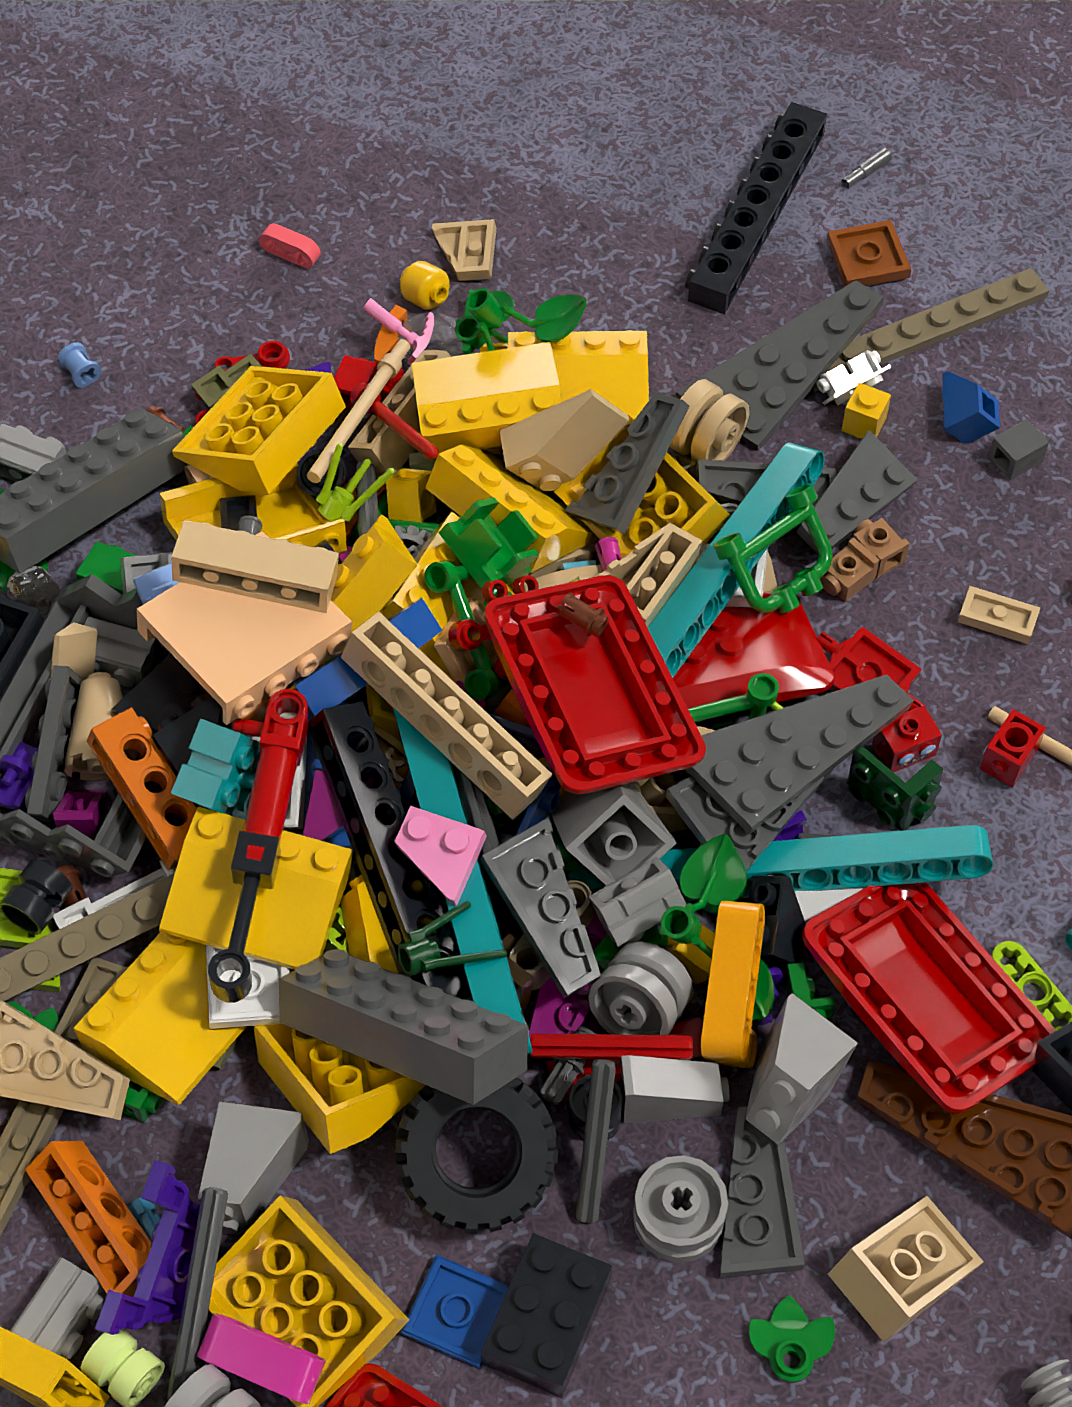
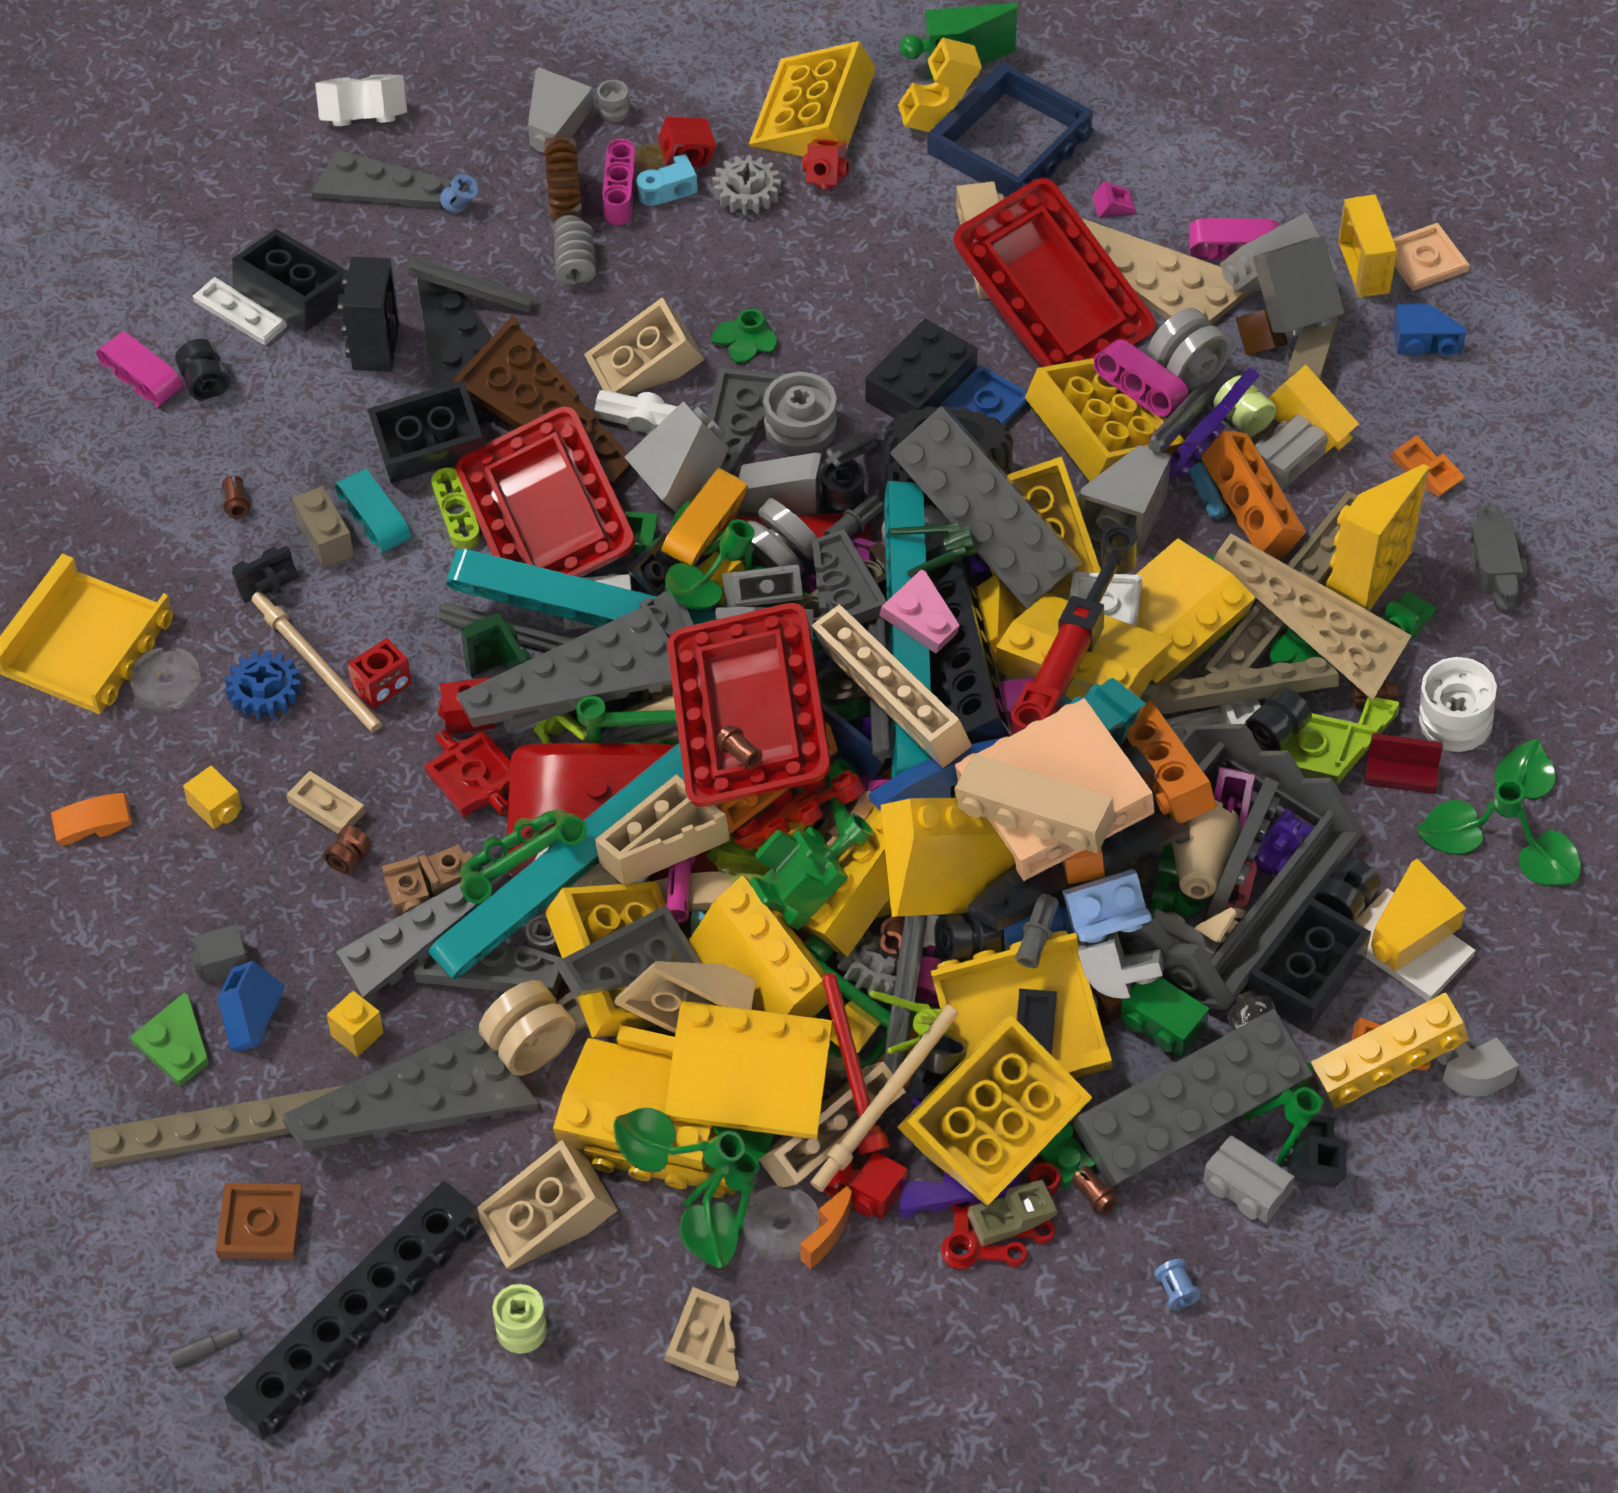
camera: 165 degrees left, 5 degrees down
coral beam [259,223,321,269] -> none
bright pink piece [363,298,434,365] -> none
yellow head [400,261,450,310] -> none
red axle [530,1033,693,1060] -> none
white hinge [817,350,891,405] -> none
none -> bright green wing [130,992,209,1087]
none -> copper wheel [323,825,372,876]
none -> tan slope [478,1140,618,1270]
none -> yellowish green wheel [492,1284,547,1354]
none -> white piece [594,390,678,435]

